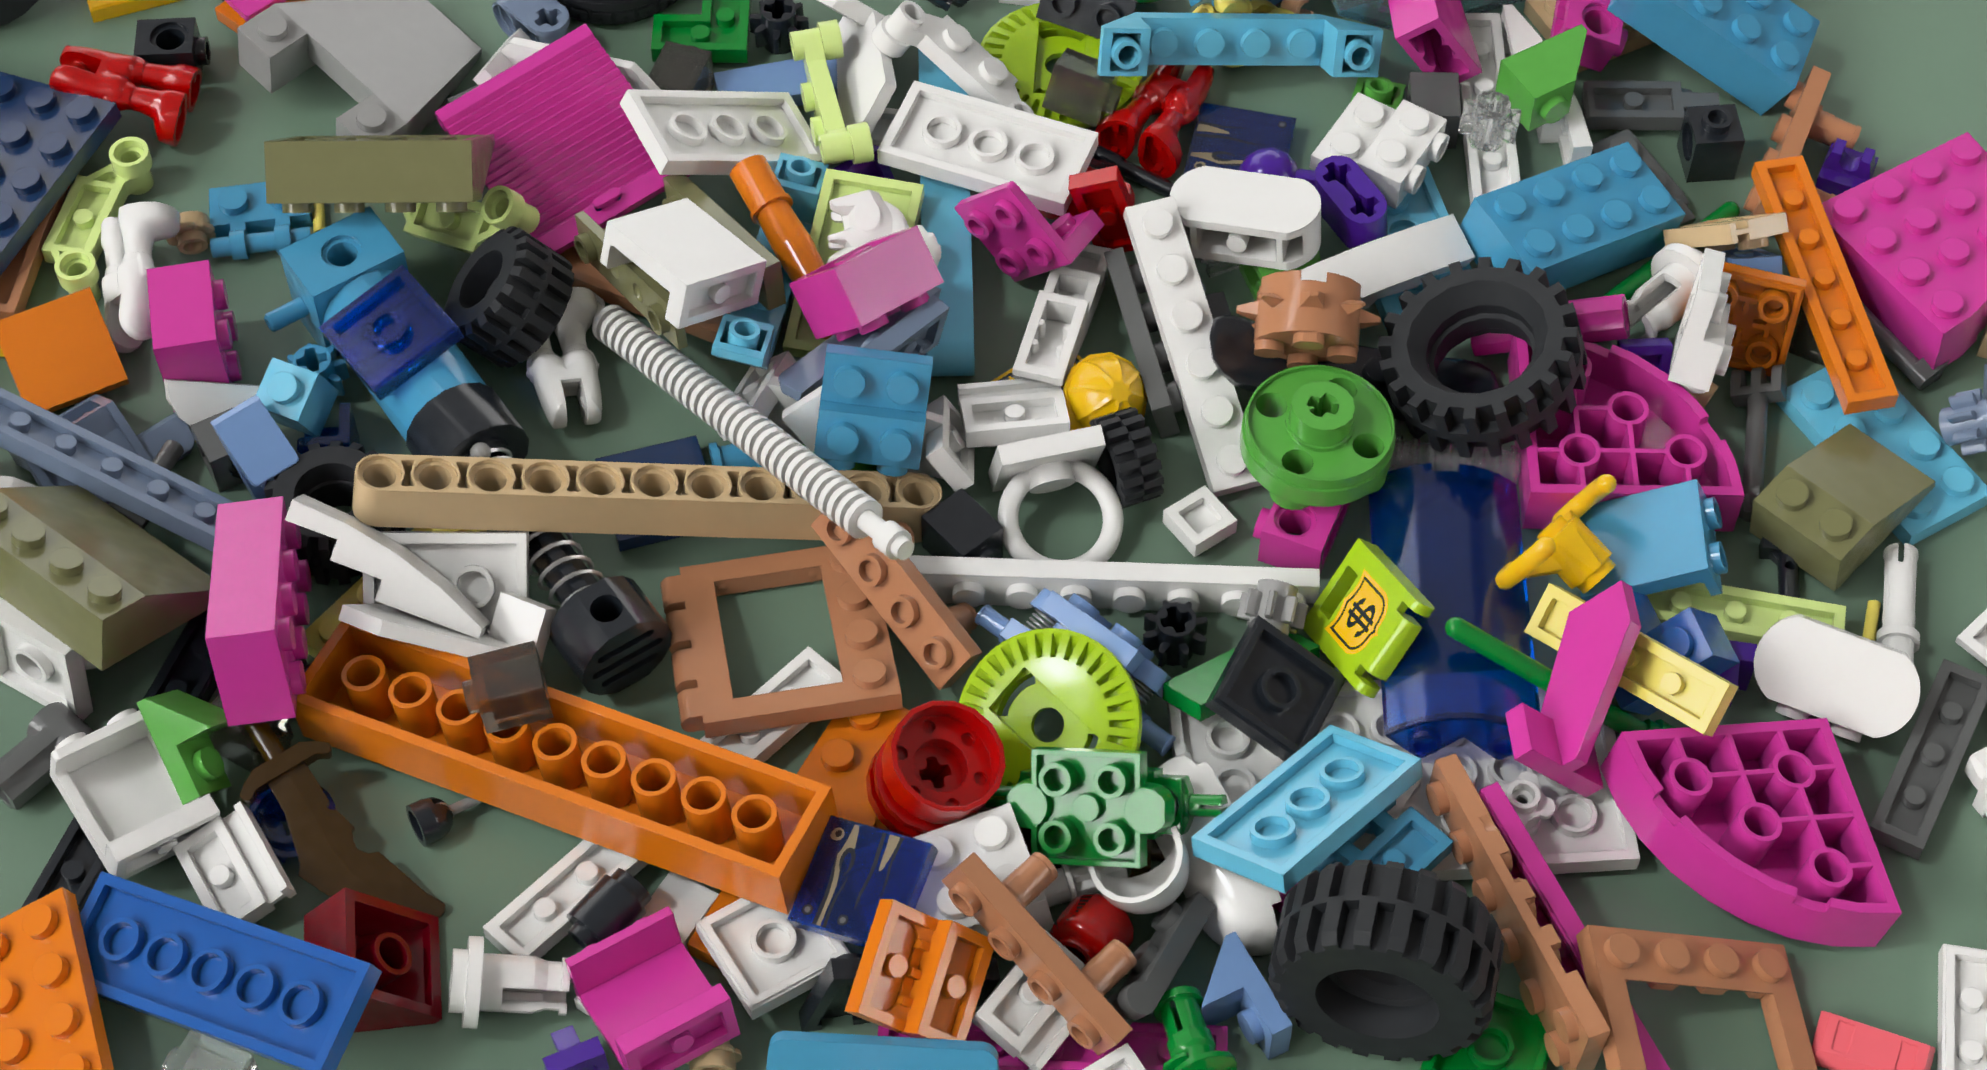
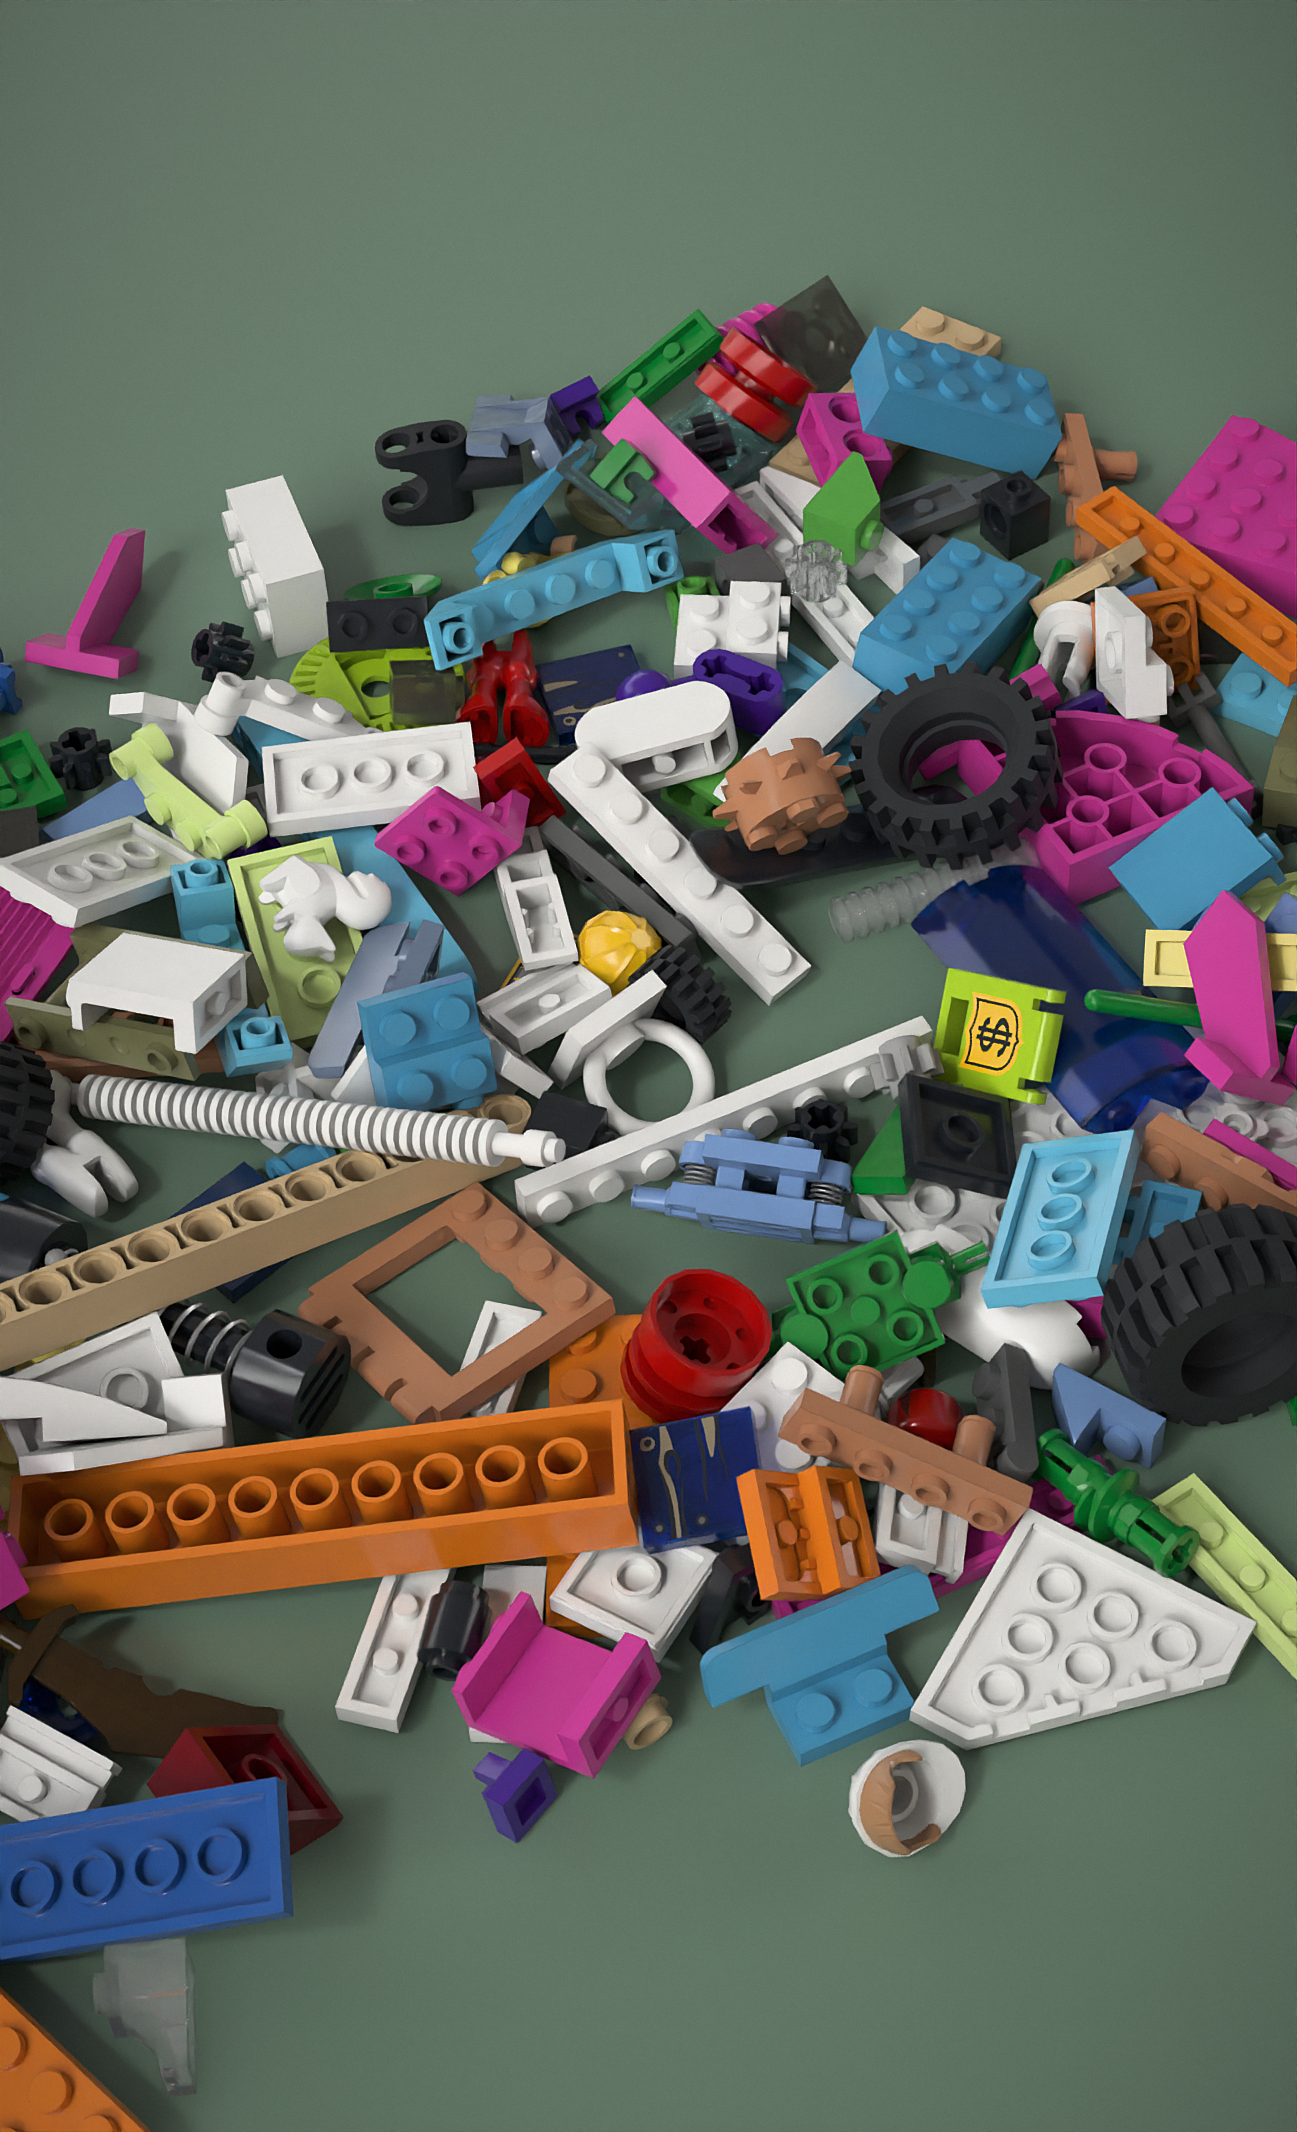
camera: 25 degrees left, 5 degrees down
black hinge [406,797,482,847] -> none
white piece [448,936,570,1029] -> none
clear smoke brick [462,641,554,734] -> none
orange piece [730,155,832,339] -> none
dark pink brick [789,225,944,342] -> none
nougat plate [811,513,983,690] -> none
lime piece [959,628,1142,797] -> none
white helmet [1088,826,1190,914] -> none
white plate [1162,485,1238,557] -> none
bright green piece [1240,365,1396,510] -> none
dark pink brick [1253,502,1351,574] -> none
yellow piece [1495,474,1617,594] -> none
dark purple tile [1815,138,1879,196] -> none

